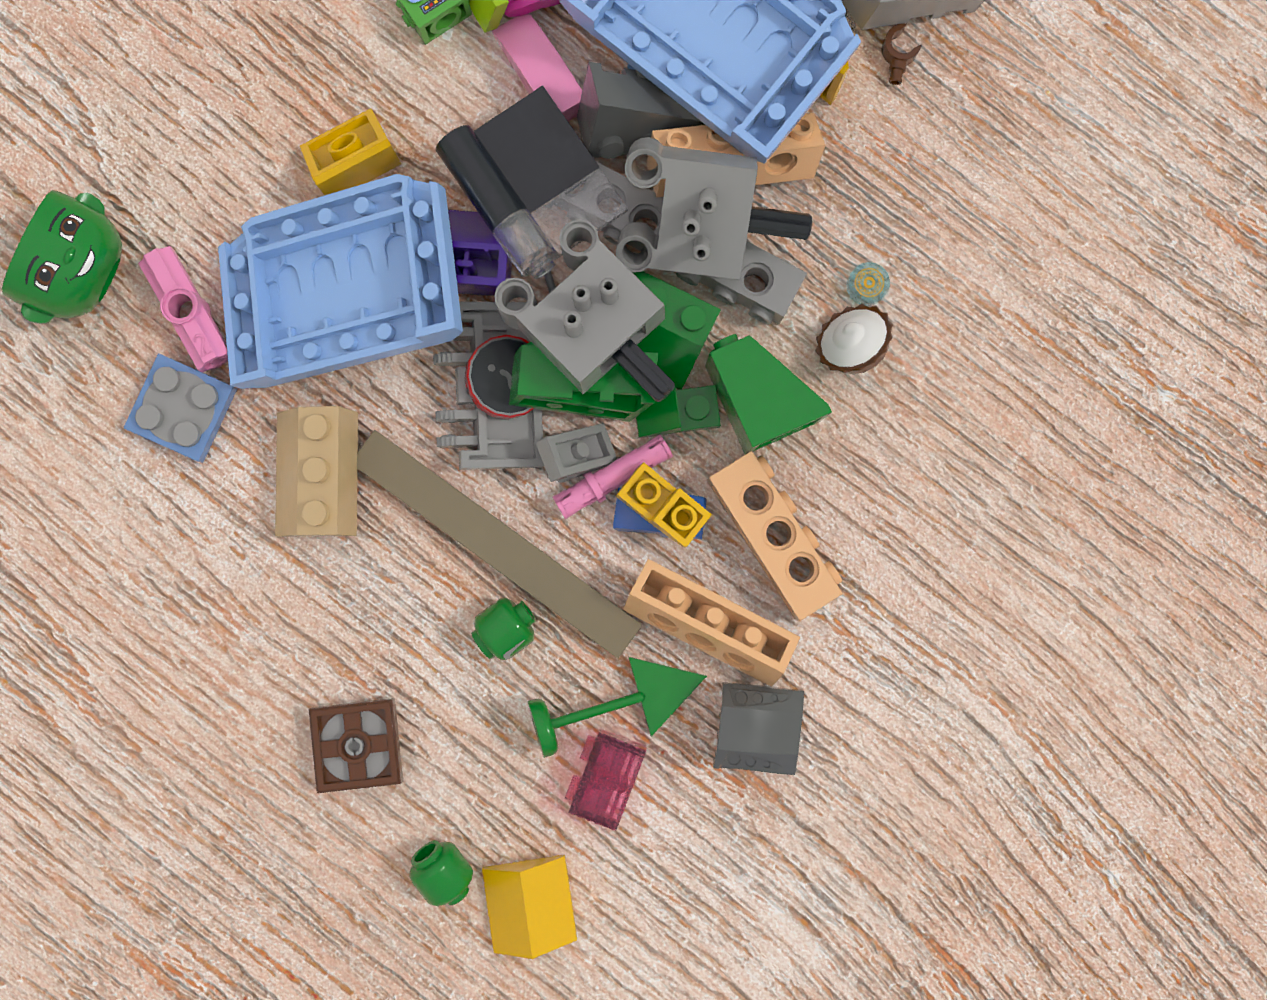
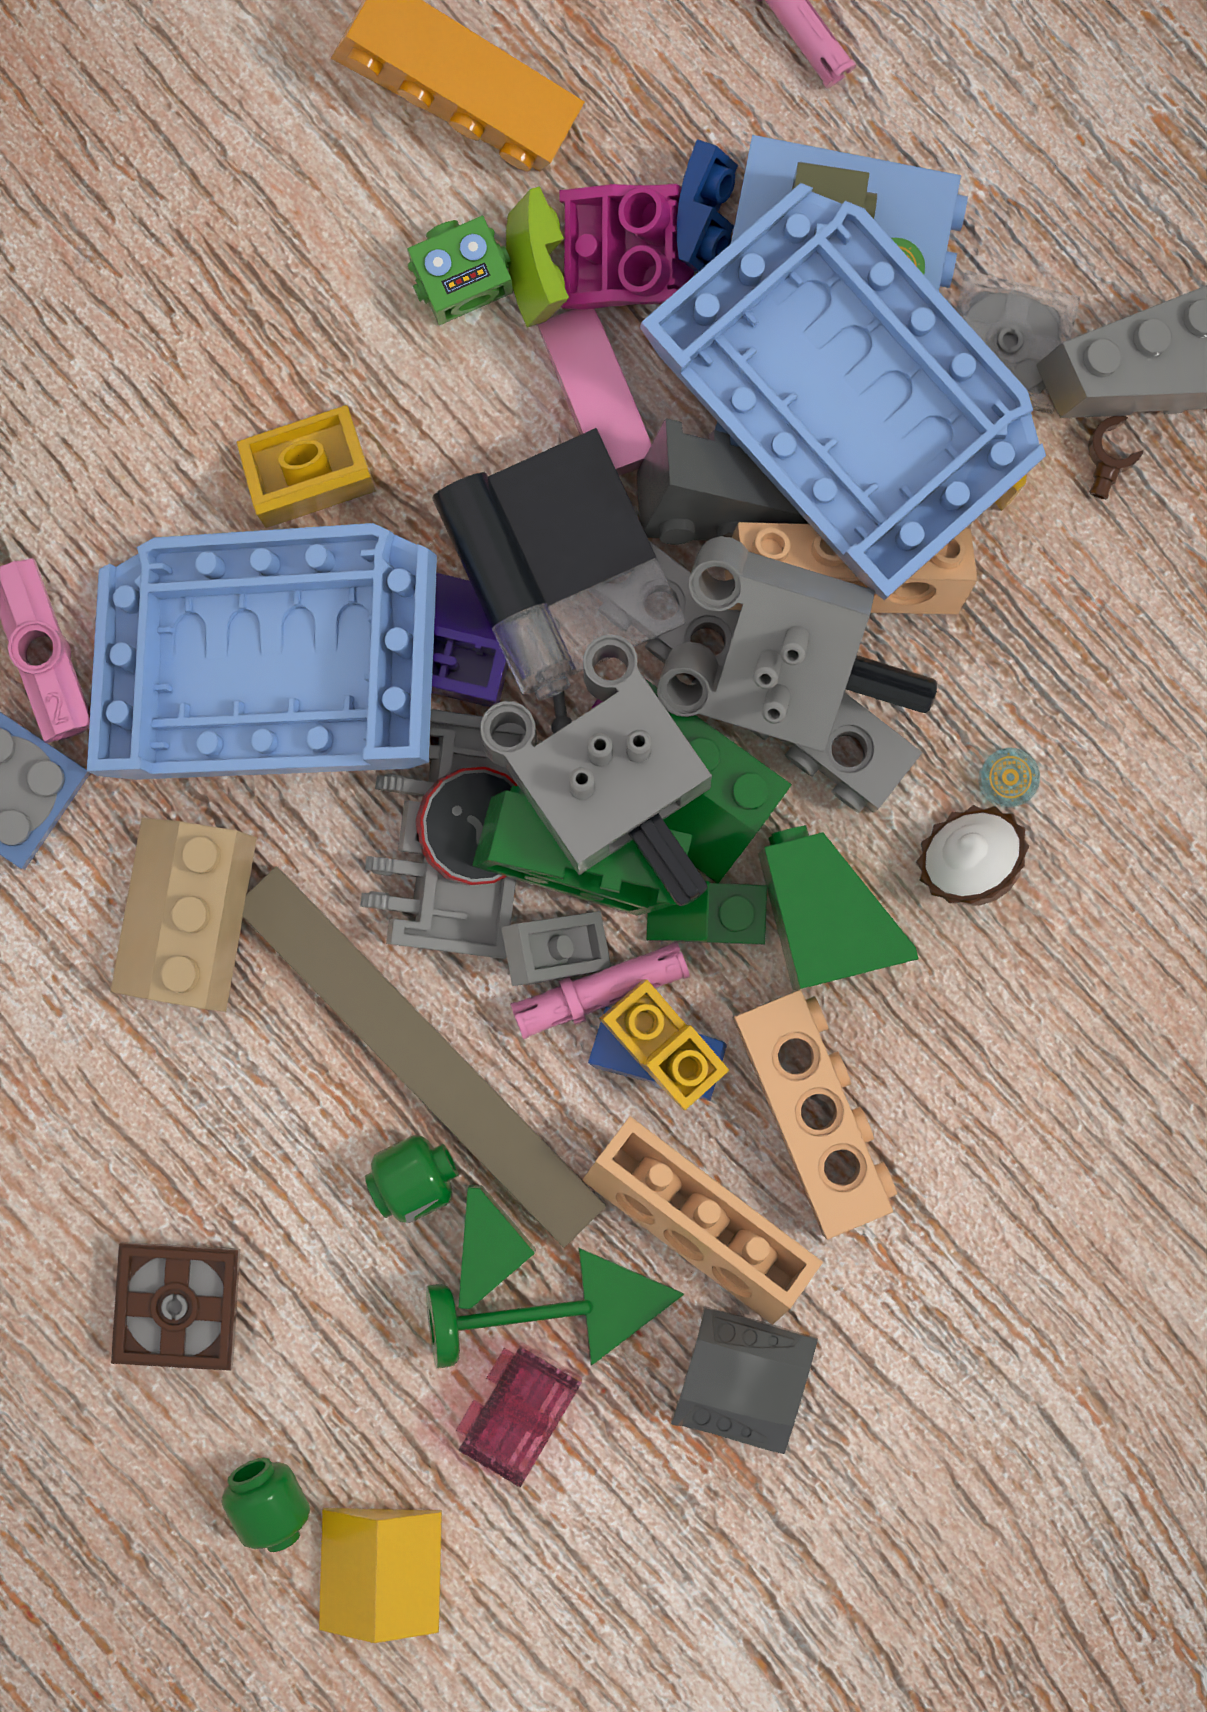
camera: 10 degrees right, 0 degrees up
none -> green slope [458,1184,536,1309]

